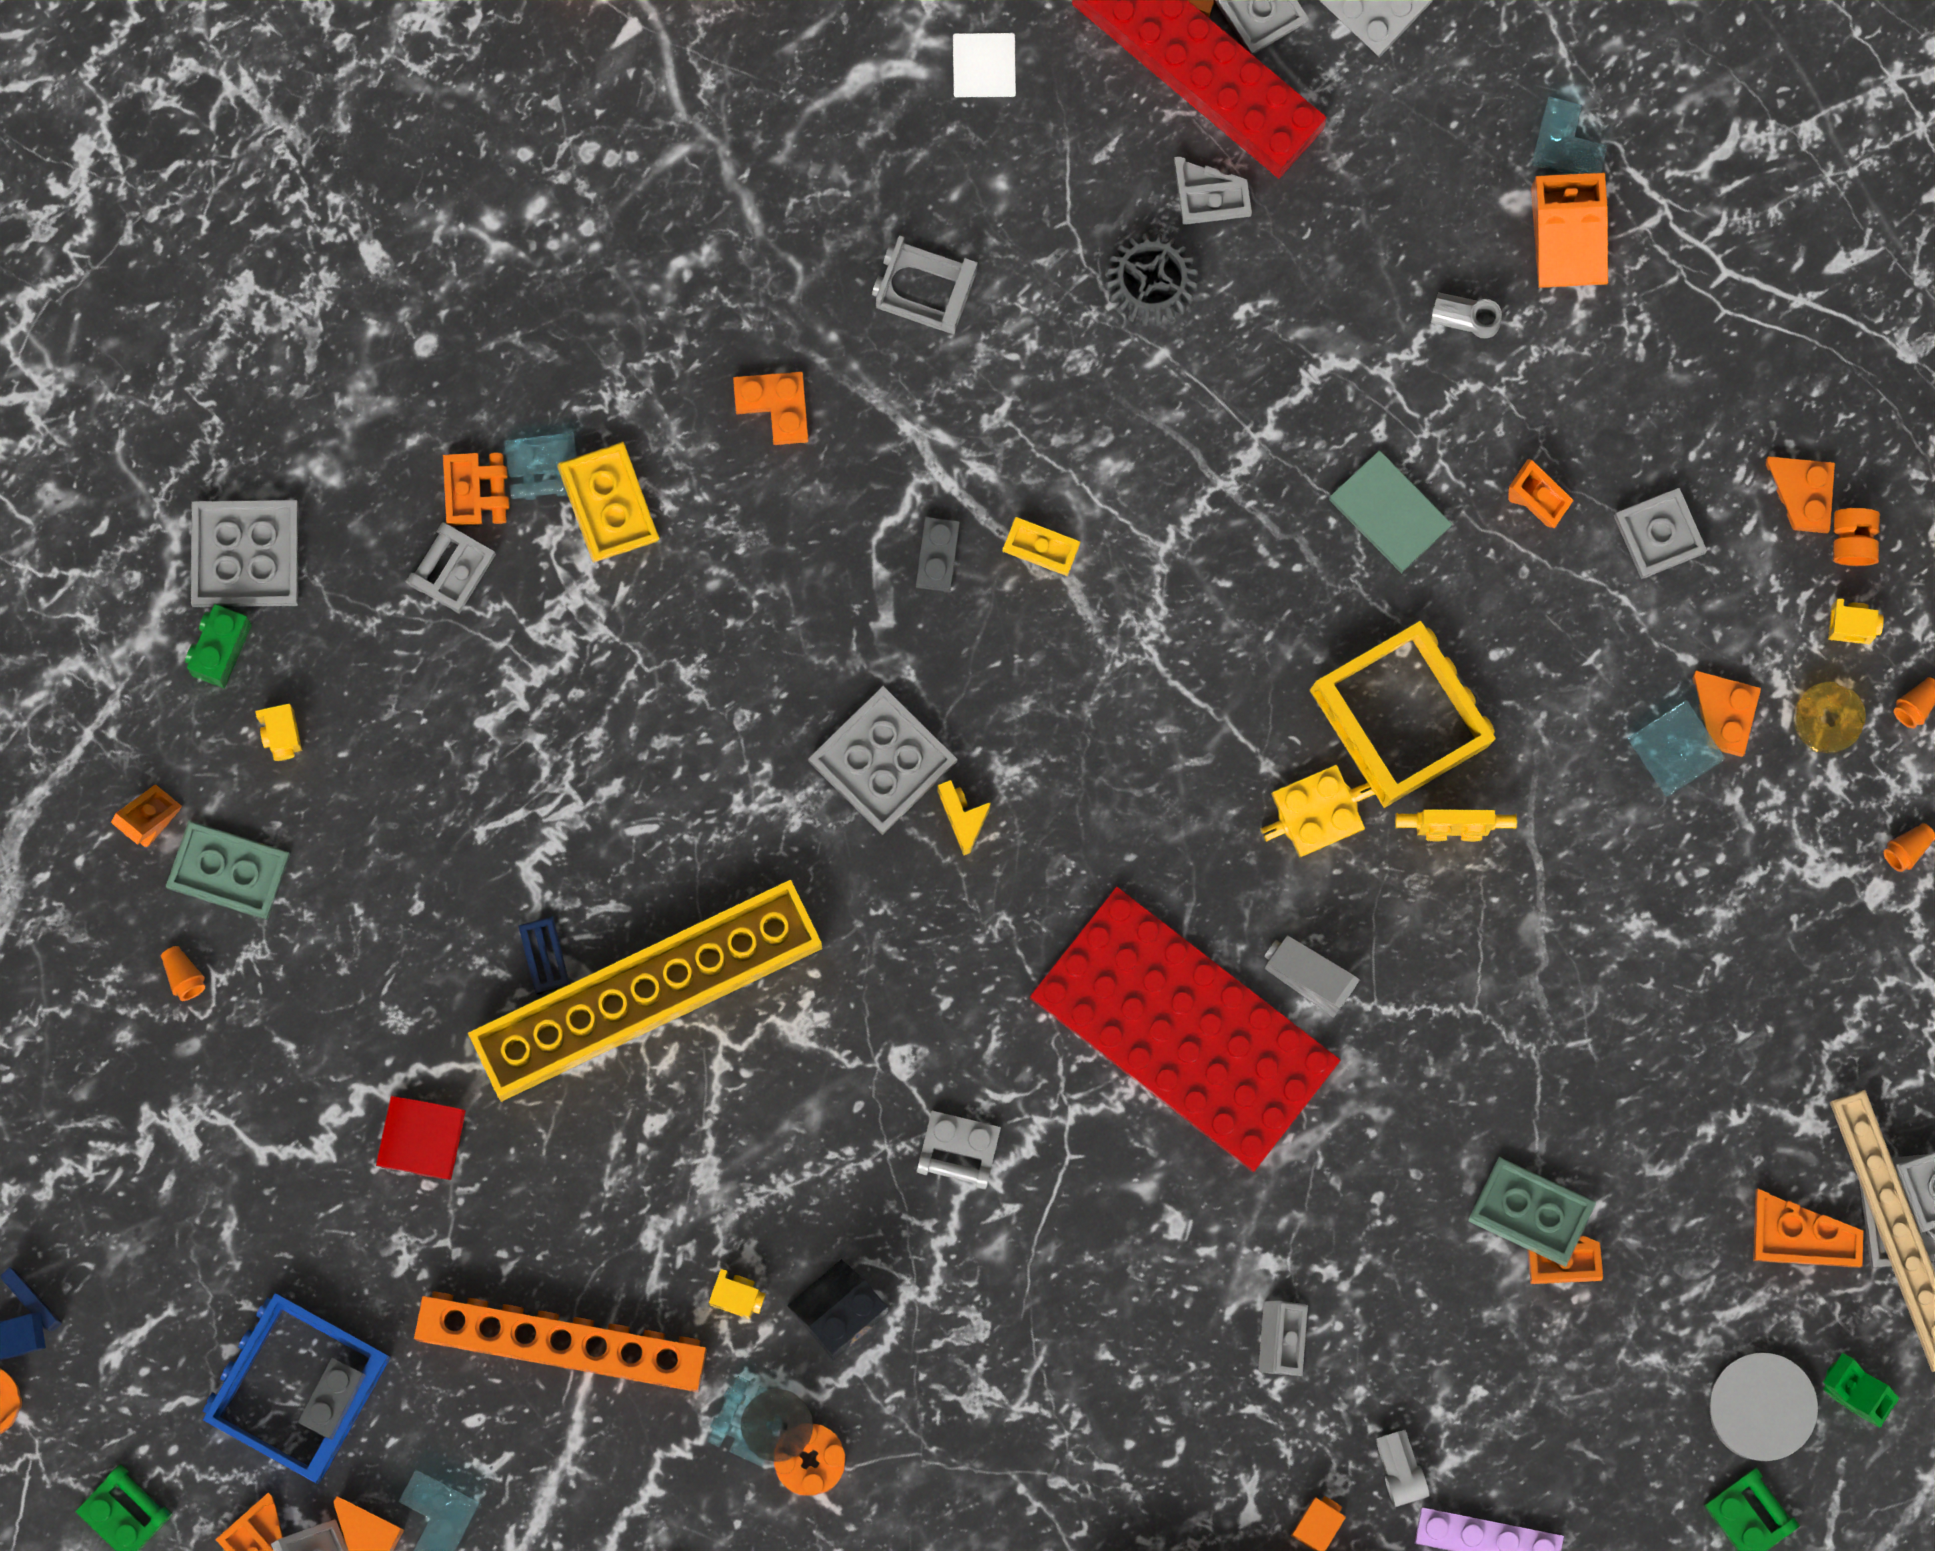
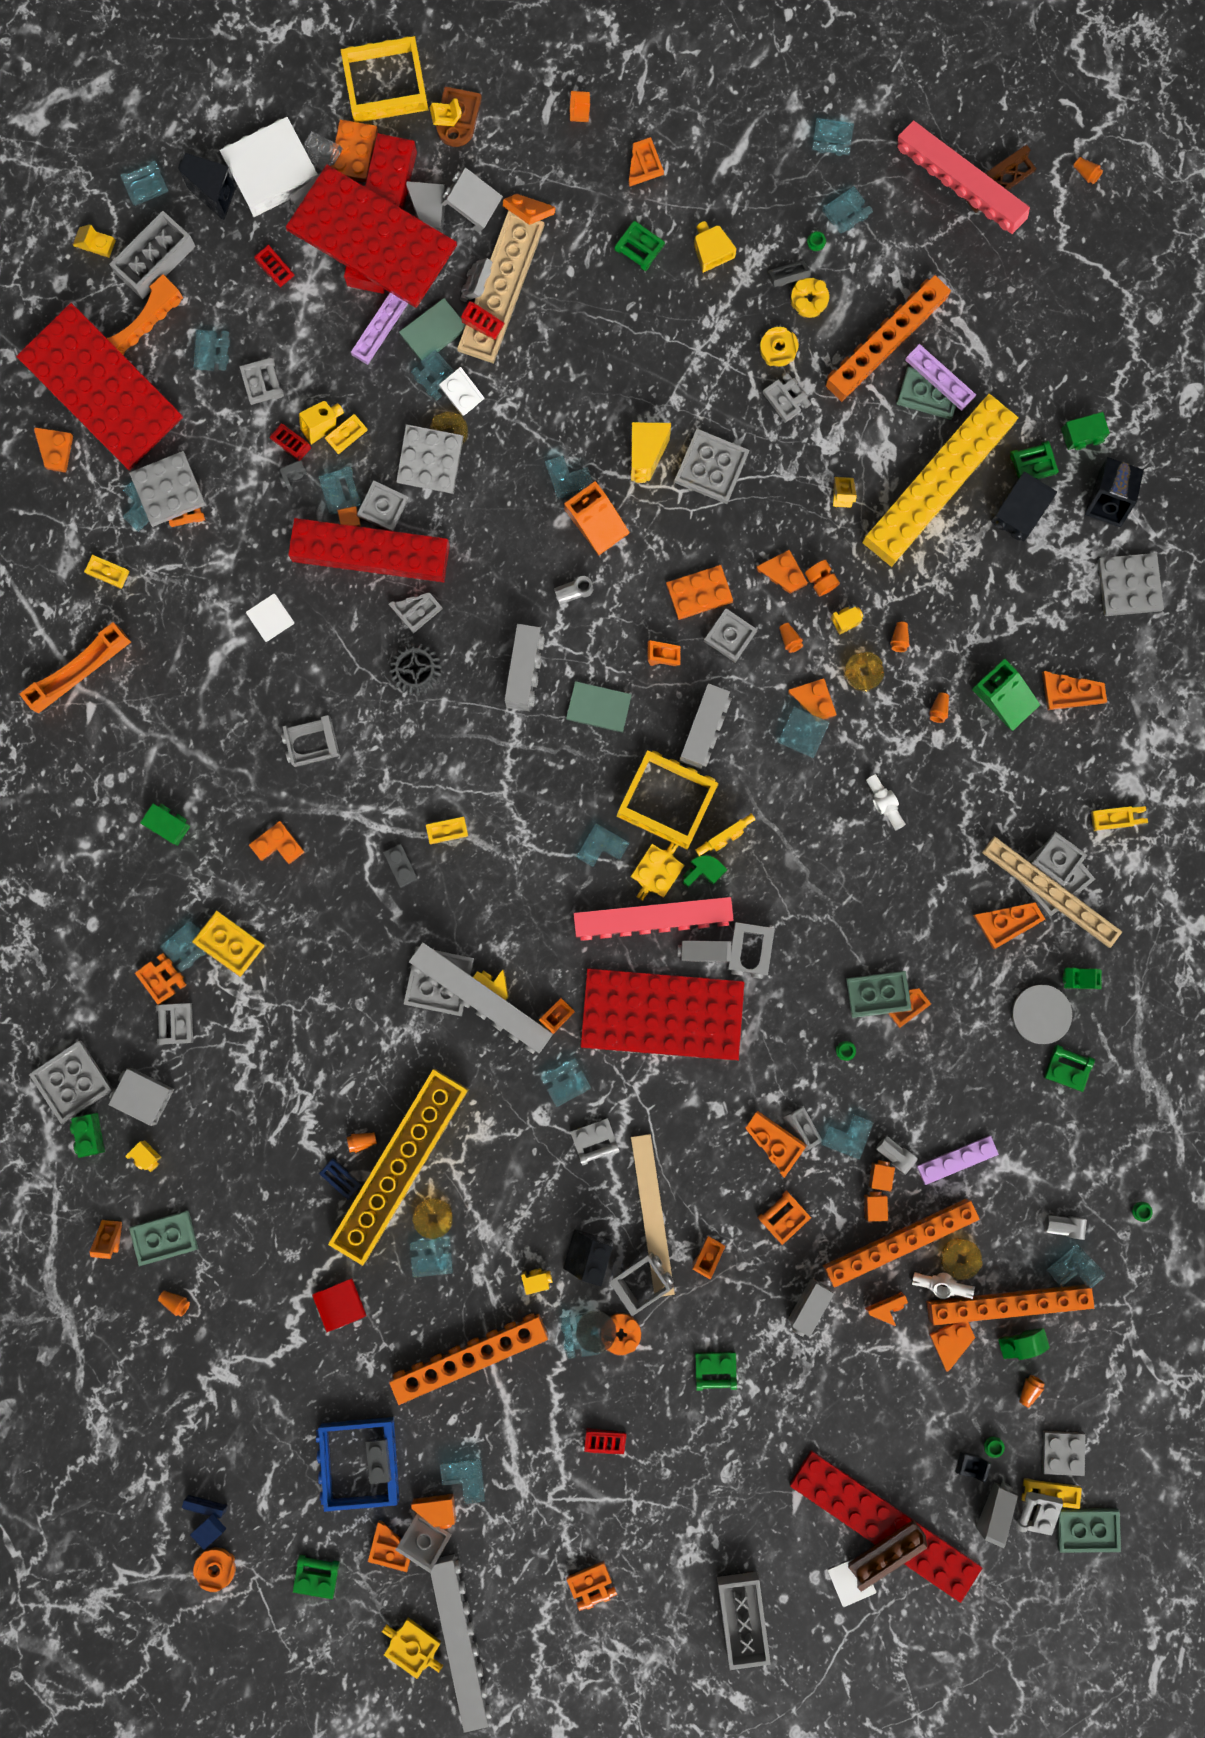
camera: 30 degrees left, 5 degrees up
none -> light grey brick [108,1068,174,1126]
none -> green brick [140,803,190,846]
none -> orange cone [346,1132,377,1153]
none -> light grey brick [409,942,553,1054]
none -> clear light blue plate [410,1237,453,1278]
none -> clear yellow plate [412,1198,453,1239]
none -> light grey brick [504,624,545,712]
none -> orange slope [539,998,575,1034]
none -> clear light blue plate [541,1058,591,1107]
none -> coral brick [574,897,734,941]
none -> clear light blue plate [576,824,630,867]
none -> light grey window [609,1252,674,1316]
none -> yellow slope [631,422,671,483]
none -> tan tile [631,1134,675,1297]
none -> orange plate [666,565,733,620]
none -> light grey plate [674,429,750,504]
none -> light grey brick [679,683,732,771]
none -> green brick [682,856,728,888]
none -> orange slope [692,1236,725,1279]
none -> light grey panel [727,922,775,979]
none -> orange wing [746,1111,807,1178]
none -> orange plate [757,1190,811,1245]
none -> orange cone [779,623,803,653]
none -> clear light blue plate [821,1115,874,1160]
none -> green plate [836,1041,856,1061]
none -> white pin [866,774,906,831]
none -> orange brick [868,1160,895,1192]

